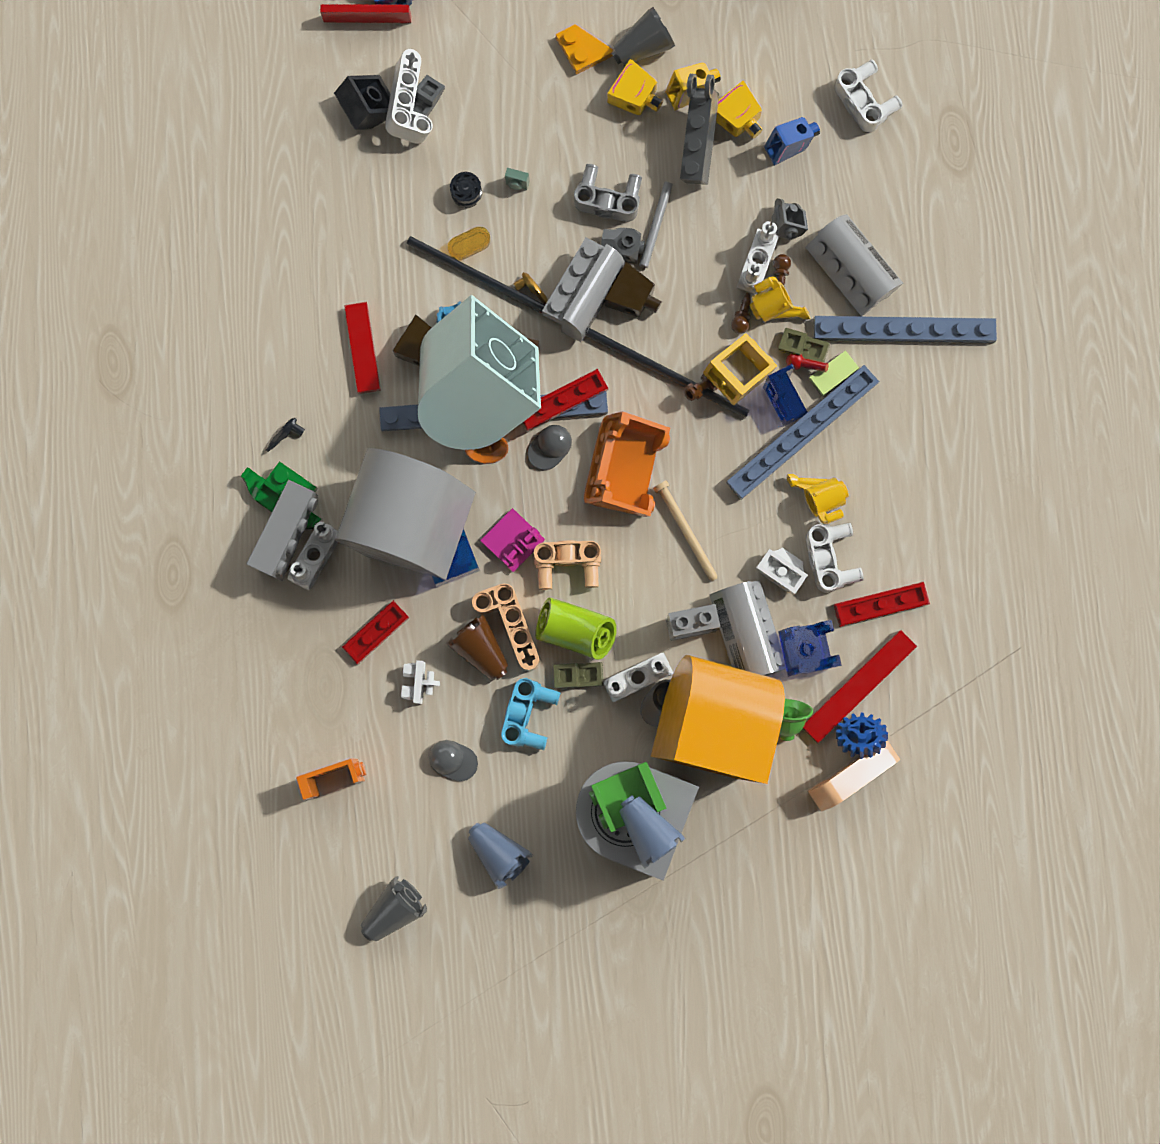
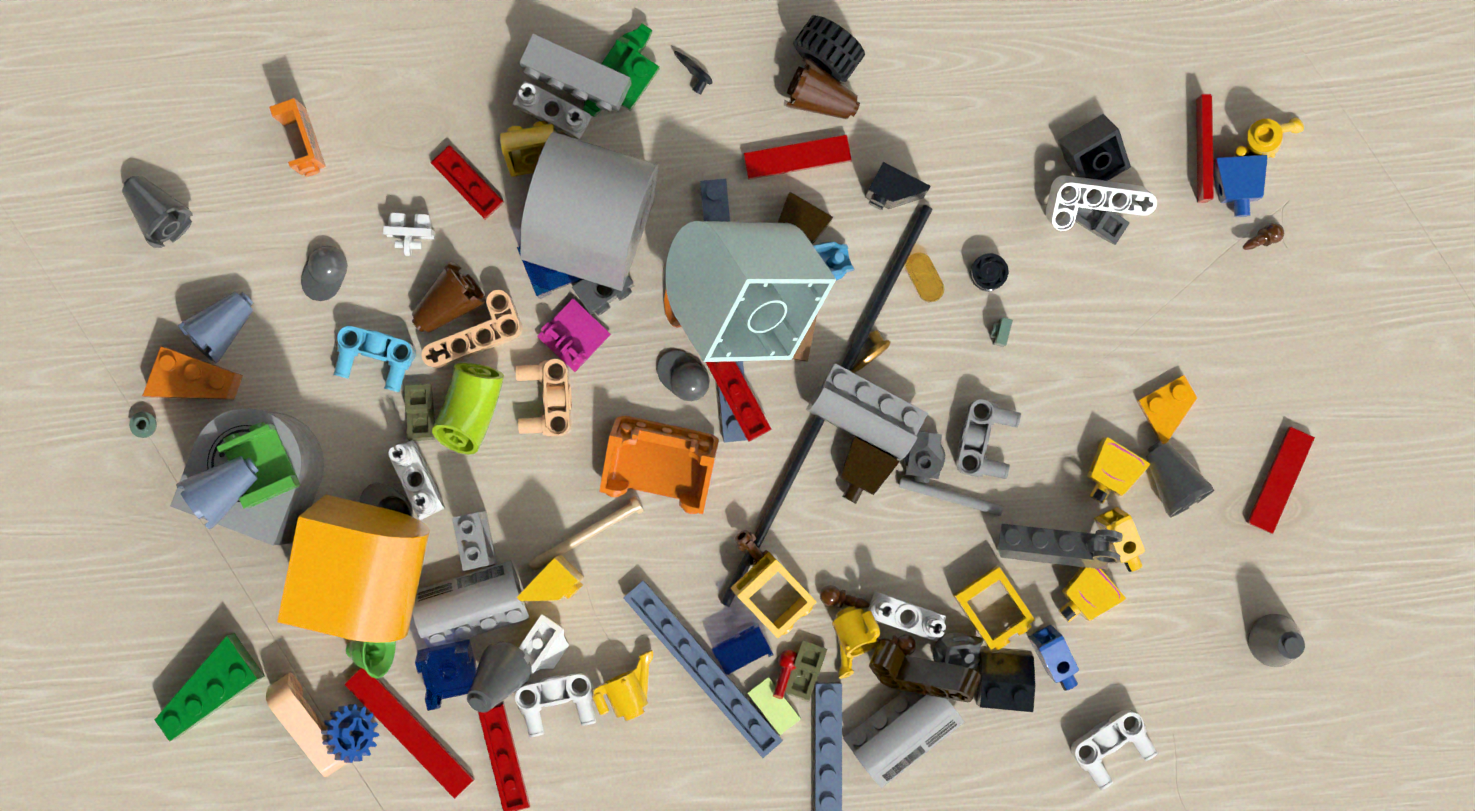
camera: 90 degrees right, 5 degrees up
none -> sand green plate [129,412,157,438]
none -> orange wedge [142,346,243,400]
none -> green wedge [154,633,265,742]
none -> dark grey cone [467,642,532,712]
none -> yellow brick [500,121,555,177]
none -> yellow slope [516,555,584,601]
none -> dark grey brick [572,276,635,316]
none -> reddish brown cone [784,57,860,120]
none -> black tyre [793,15,865,82]
none -> black slope [865,162,931,210]
none -> dark brown beam [869,640,981,703]
none -> yellow window [953,566,1035,650]
none -> black slope [976,651,1036,712]

